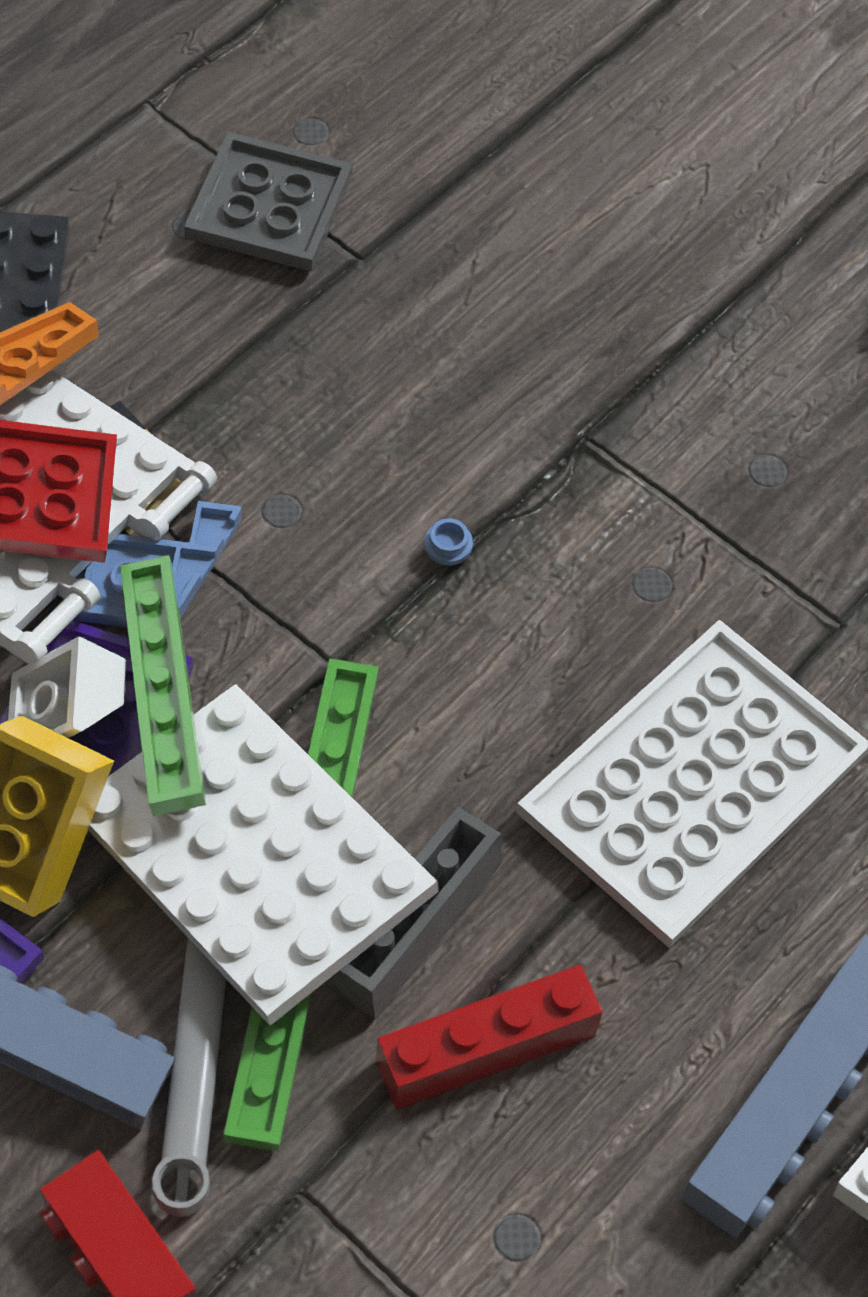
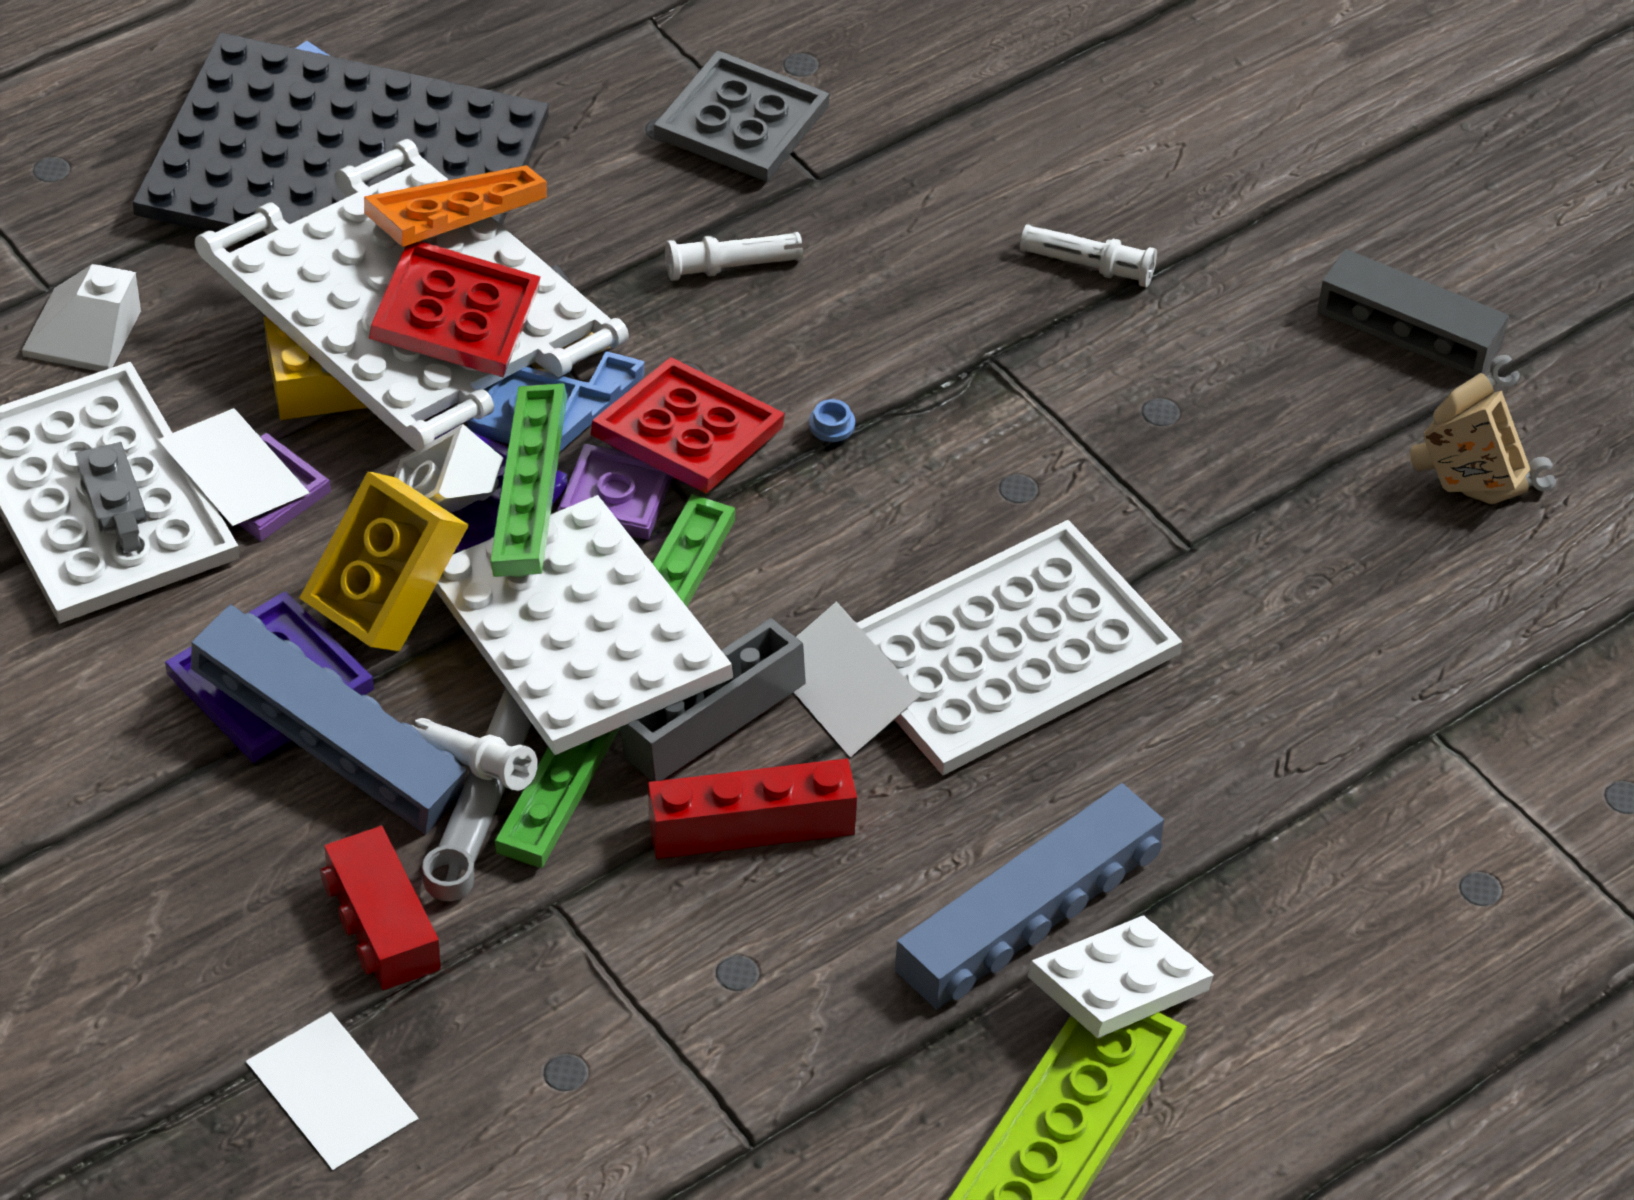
camera: 15 degrees right, 10 degrees down
none -> white pin [412,718,537,791]
none -> medium lavender tile [558,444,673,540]
none -> red plate [591,357,785,493]
none -> white pin [665,232,803,281]
none -> white sticker [794,601,921,757]
none -> white pin [1020,224,1157,287]

